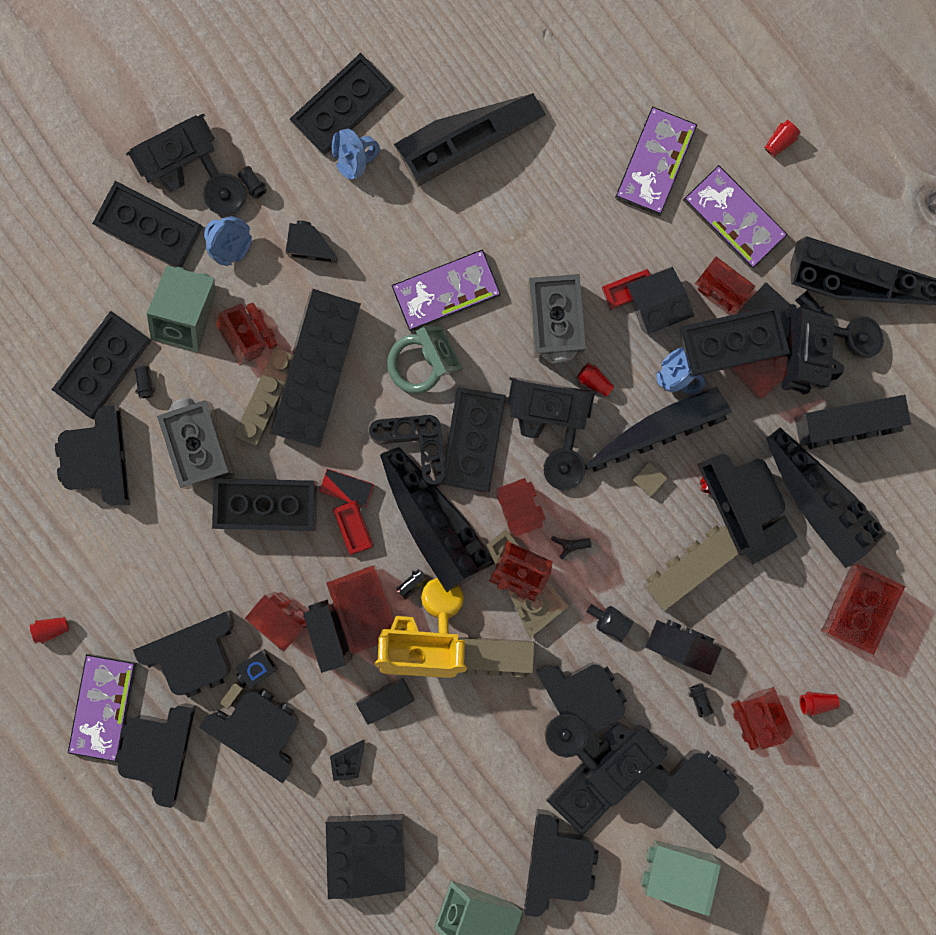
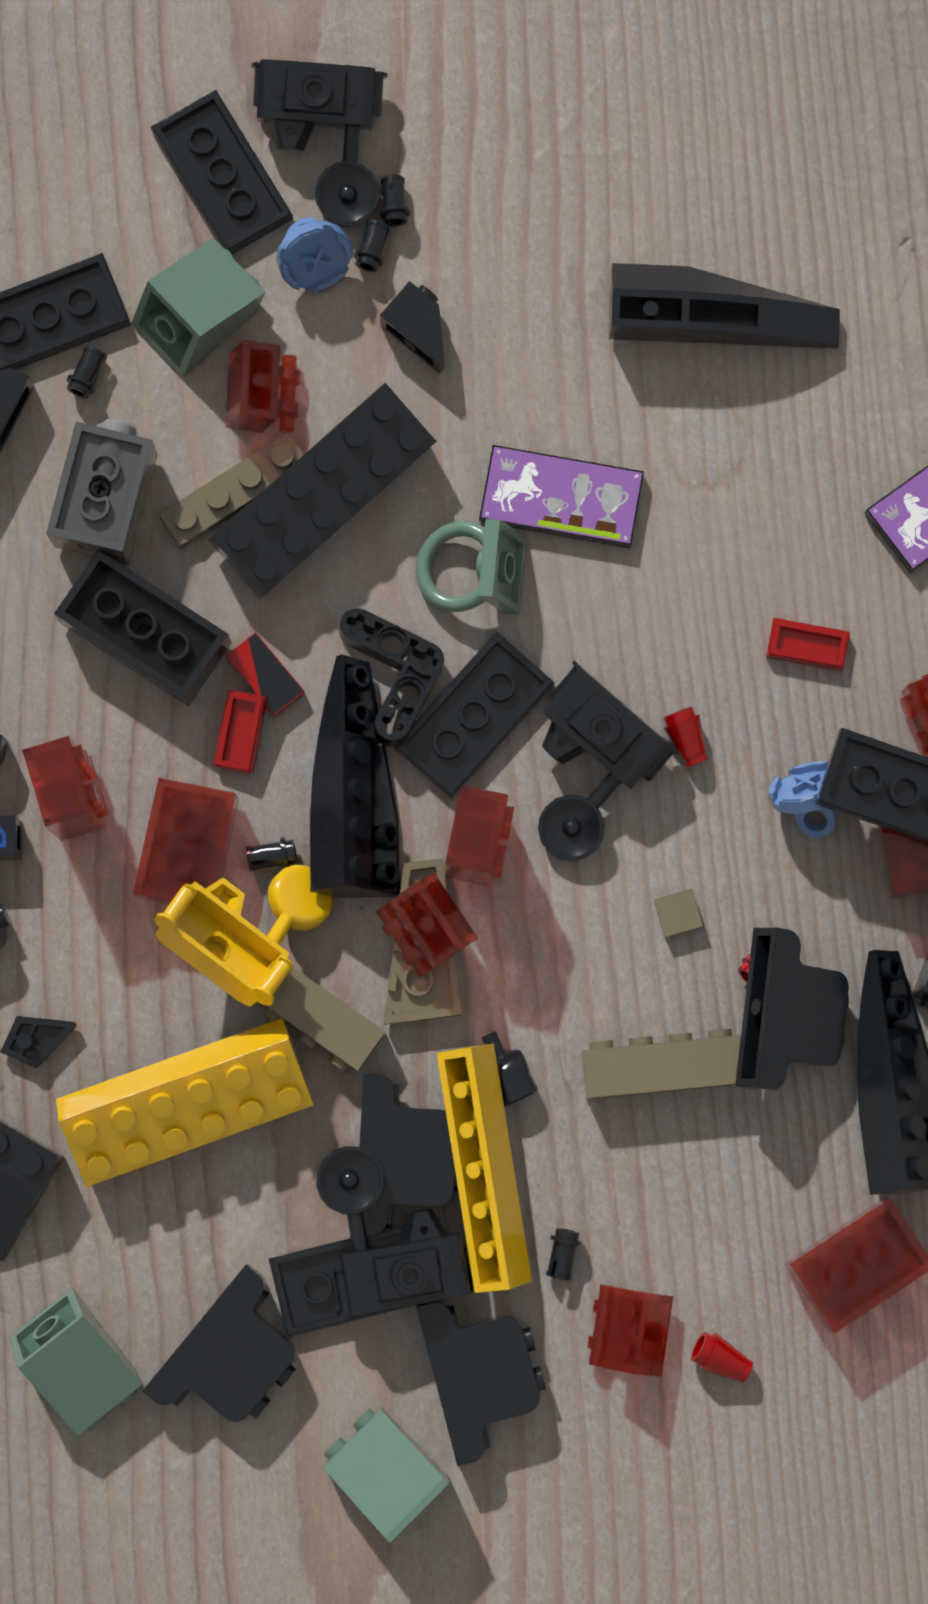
camera: 25 degrees right, 5 degrees down
black tile [290,52,394,156] -> none
black window [303,599,352,673] -> none
medium blue tile [332,129,380,179] -> none
black slope [356,678,415,725] -> none
dark grey piece [528,274,586,364] -> none
black bar [551,536,591,559] -> none
black wedge [585,387,732,472] -> none
black slope [626,267,694,334] -> none
black brick [645,619,722,675] -> none
black slope [746,515,797,565] -> none
none -> yellow brick [56,1018,314,1187]
none -> black pin [354,220,390,272]
none -> yellow brick [436,1043,532,1293]

